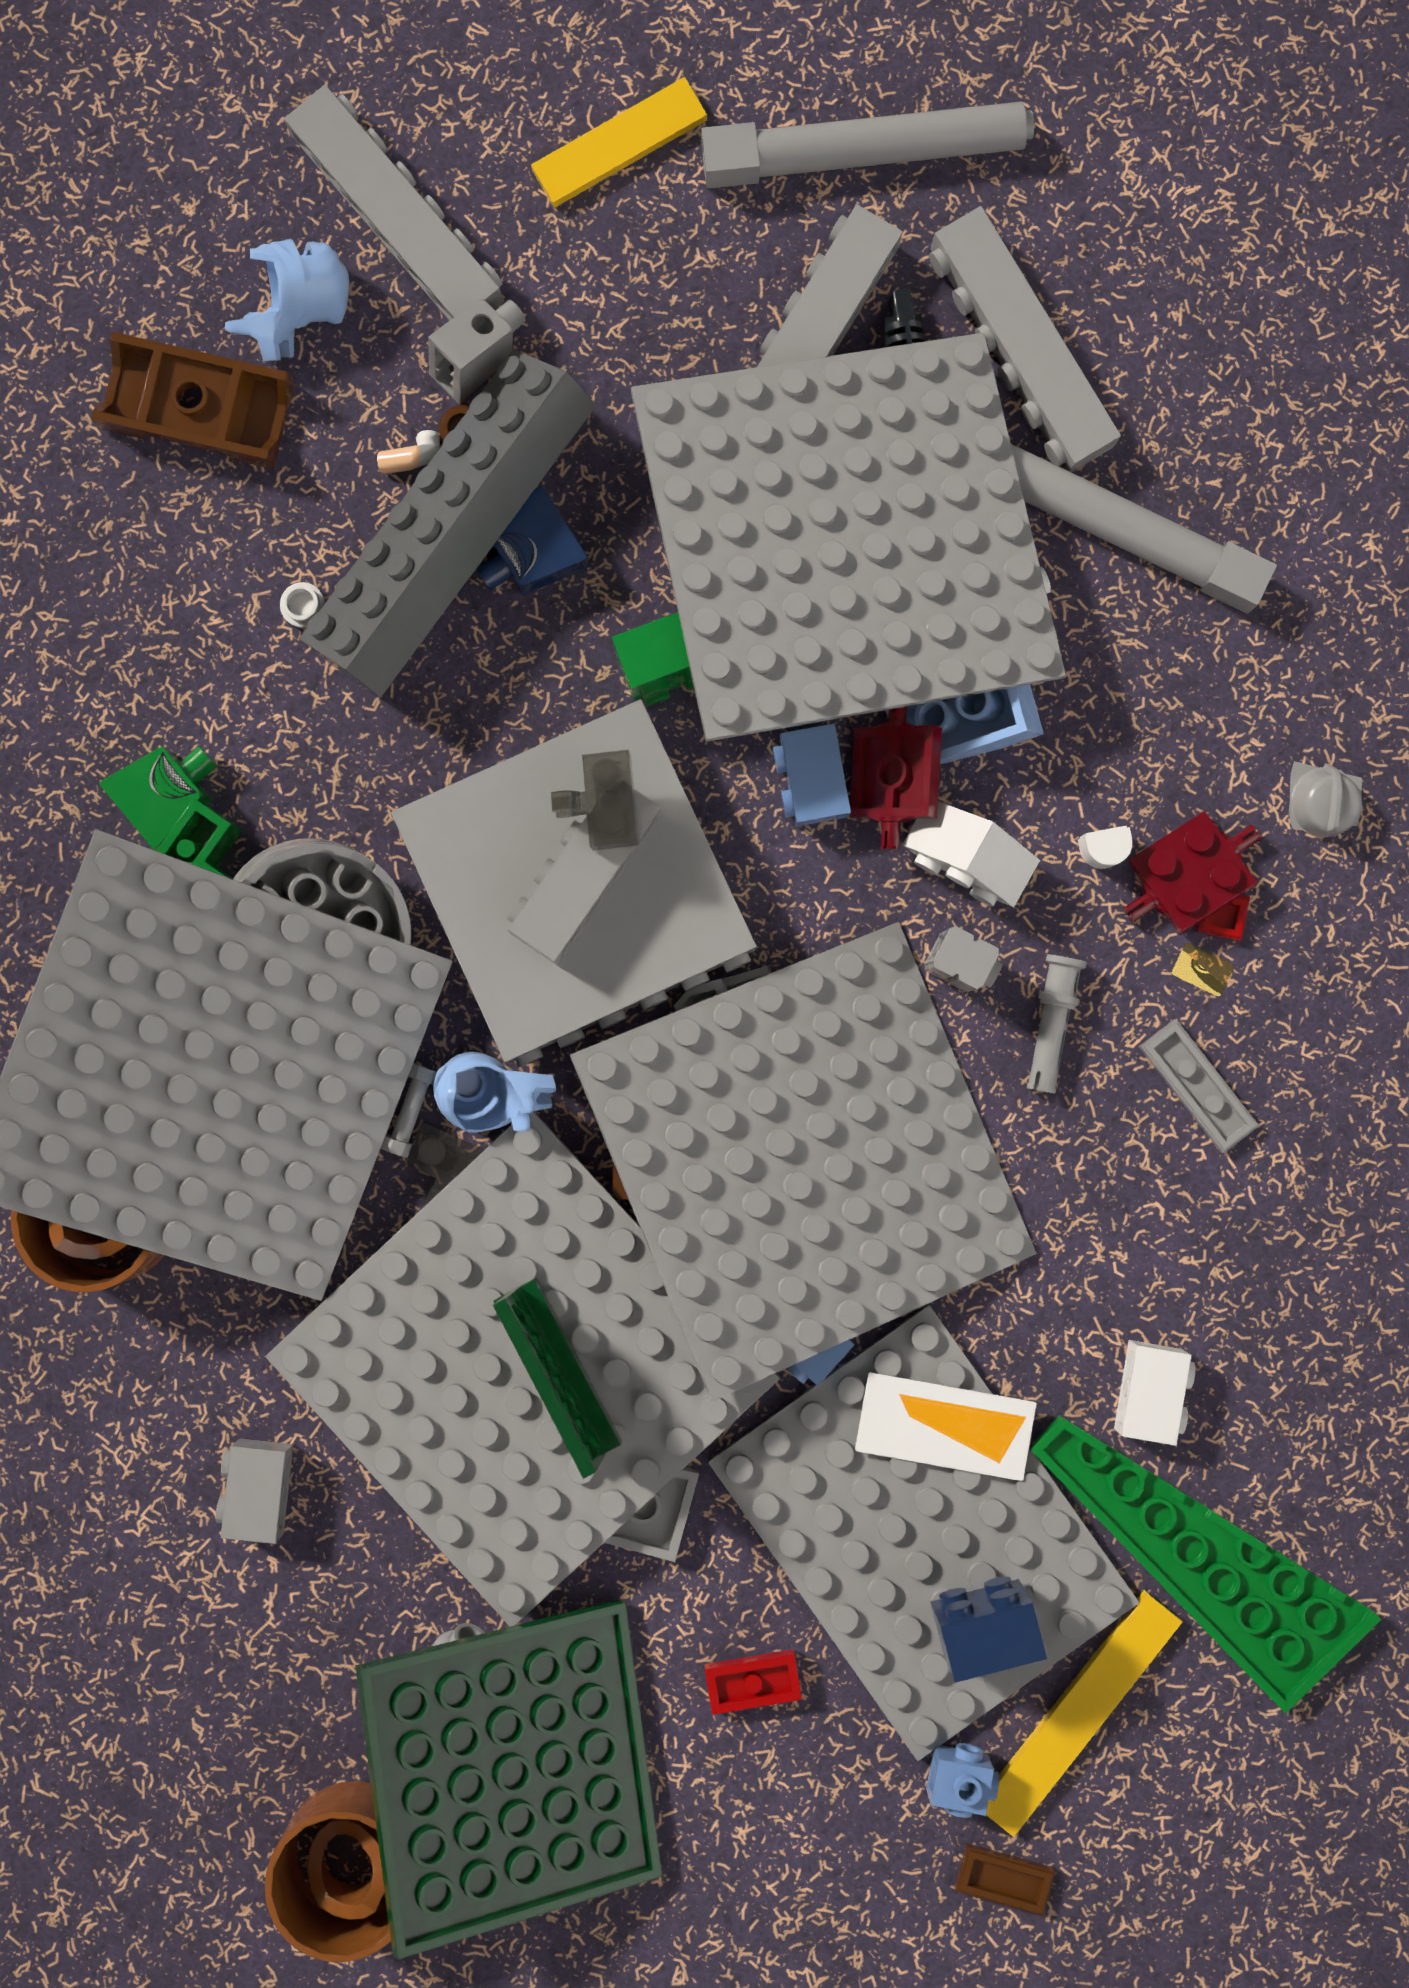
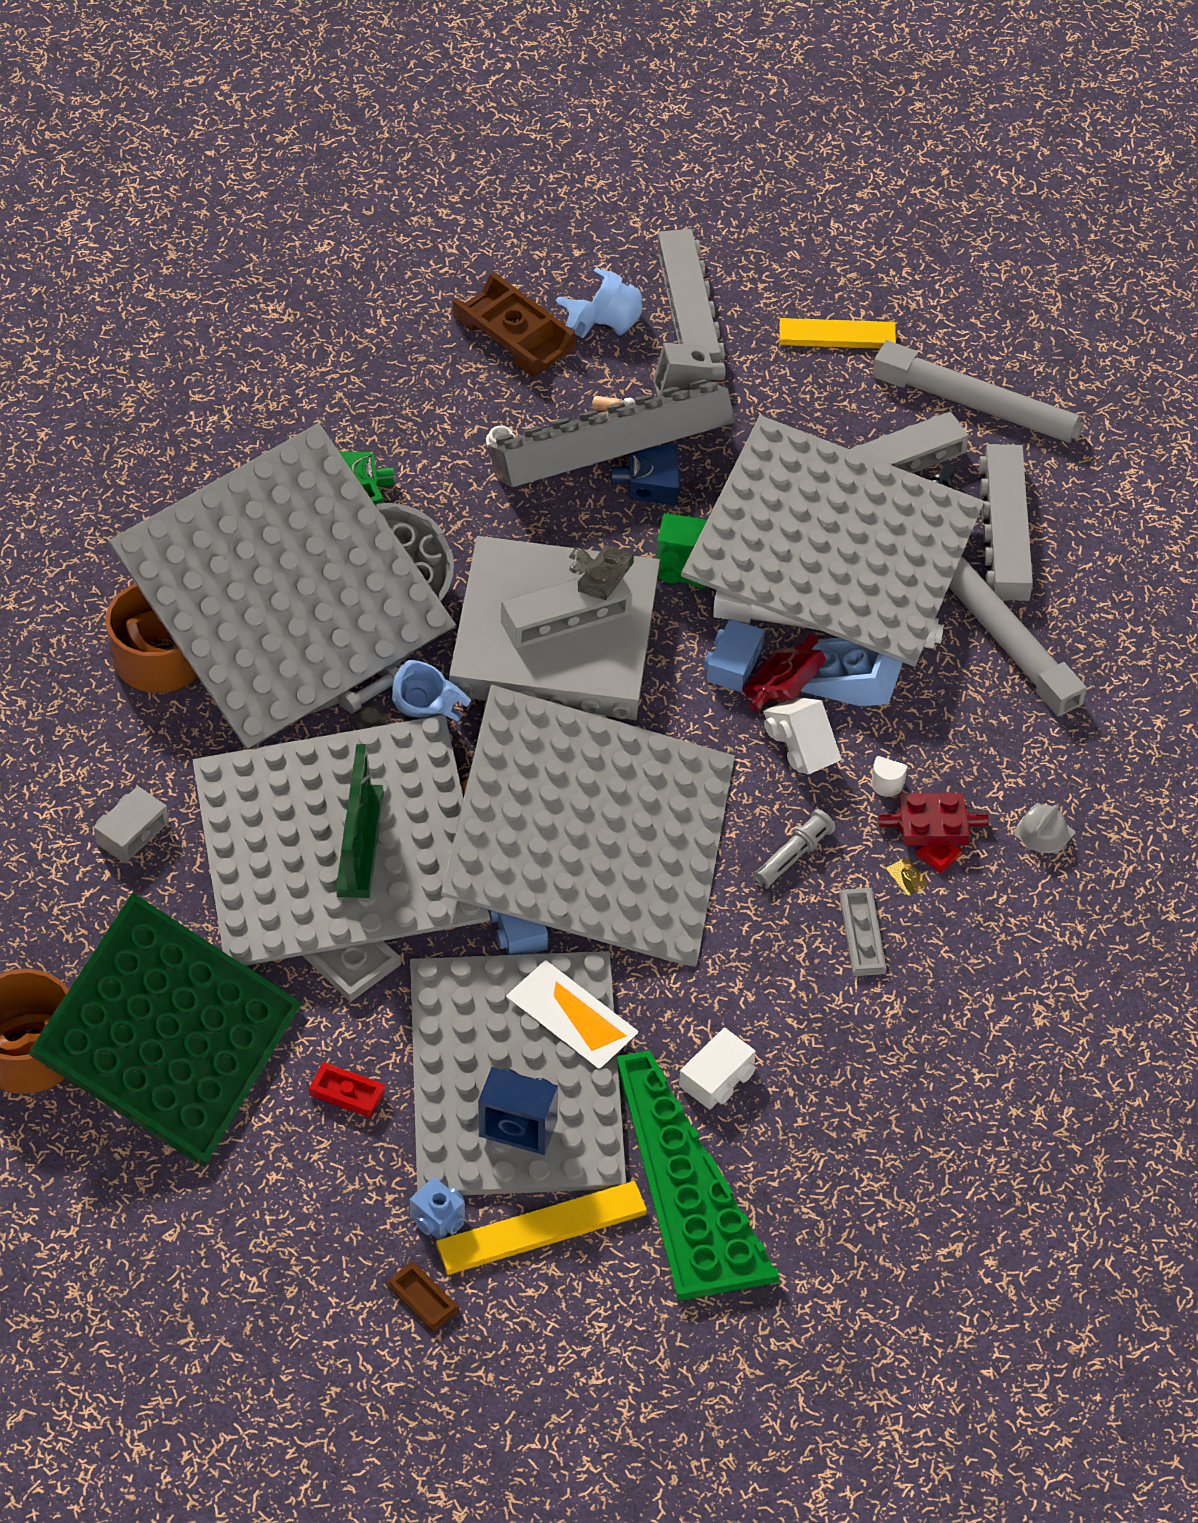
camera: 30 degrees right, 35 degrees down
light grey brick [924,926,1003,992] -> none

